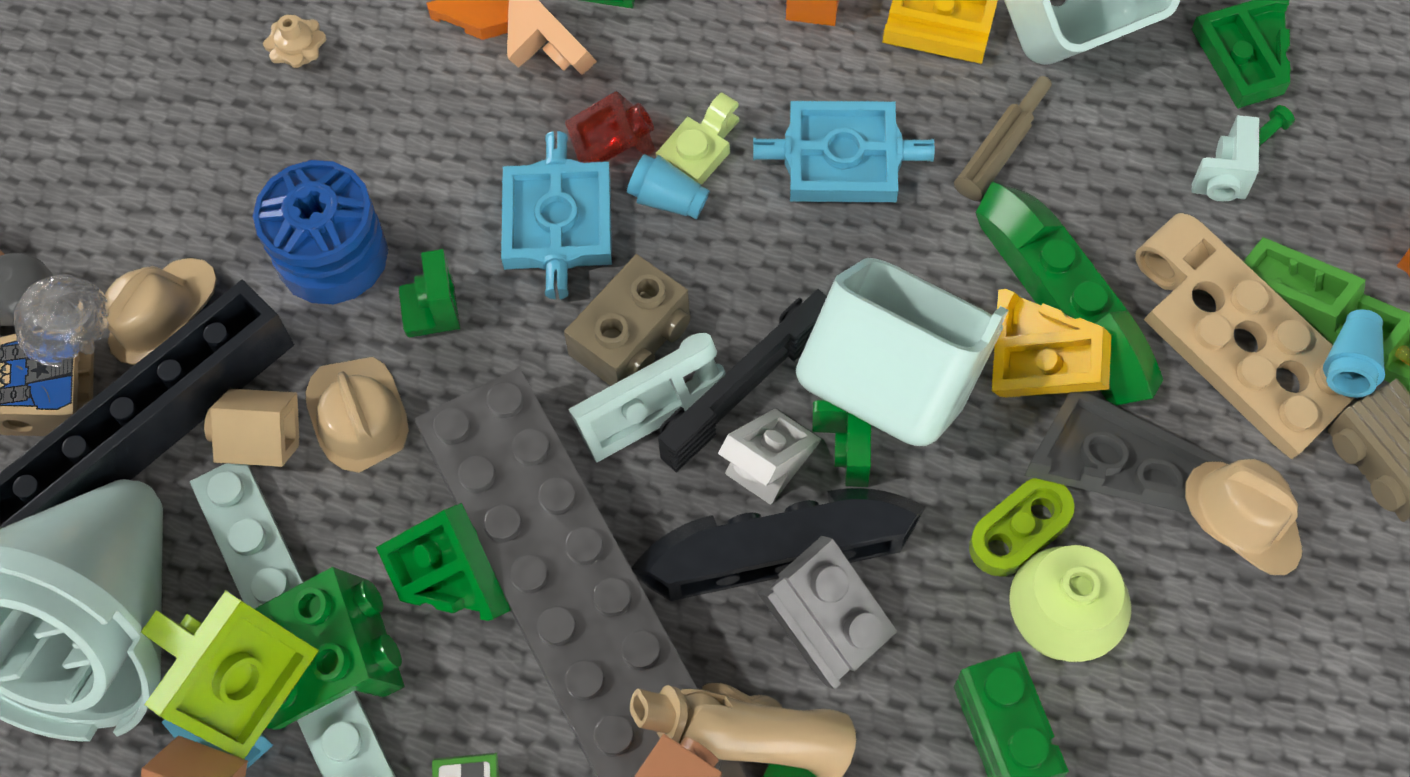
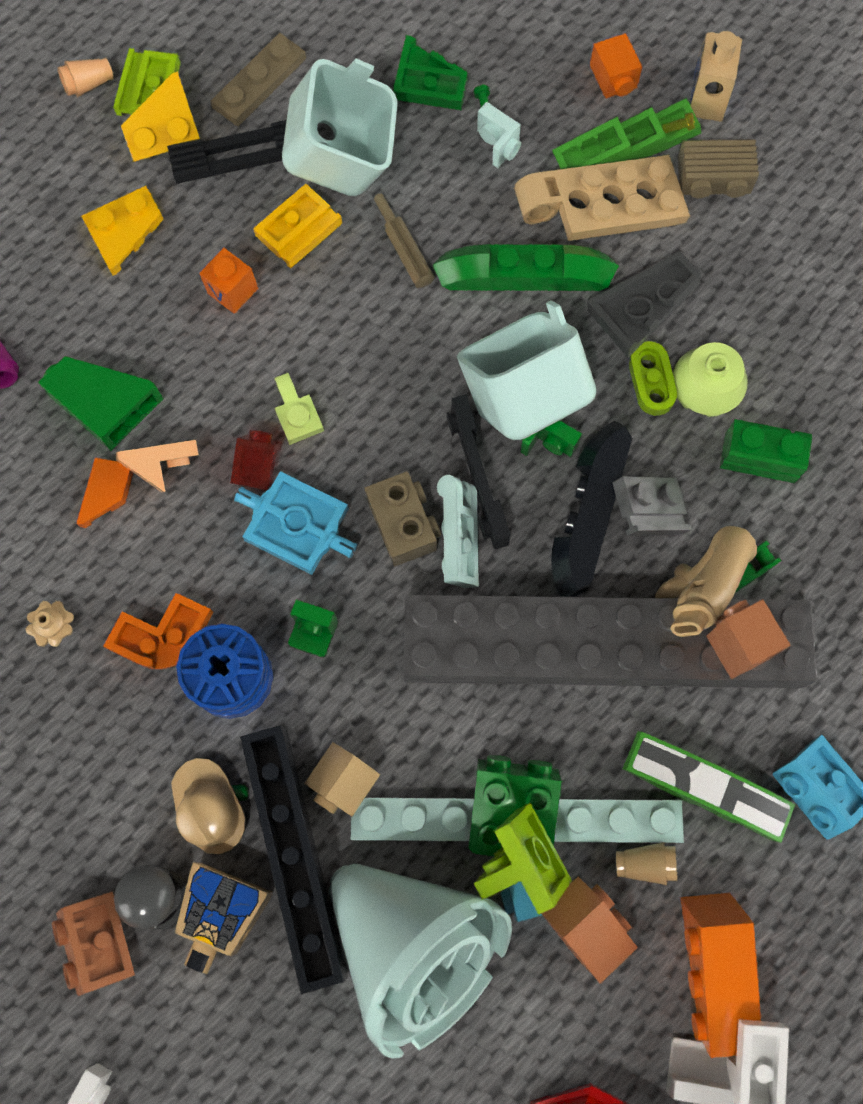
camera: 60 degrees left, 10 degrees up
clear hair [14,274,109,367] -> none
tan piece [305,357,409,473] -> none
green wing [376,503,511,621] -> none
medium azure cone [627,154,710,219] -> none
white slope [718,409,821,505] -> none
medium azure plate [753,101,935,202] -> none
yellow wing [992,289,1111,398] -> none
tan piece [1185,459,1302,575] -> none
medium azure cone [1323,309,1385,398] -> none
none -> orange plate [103,593,214,670]

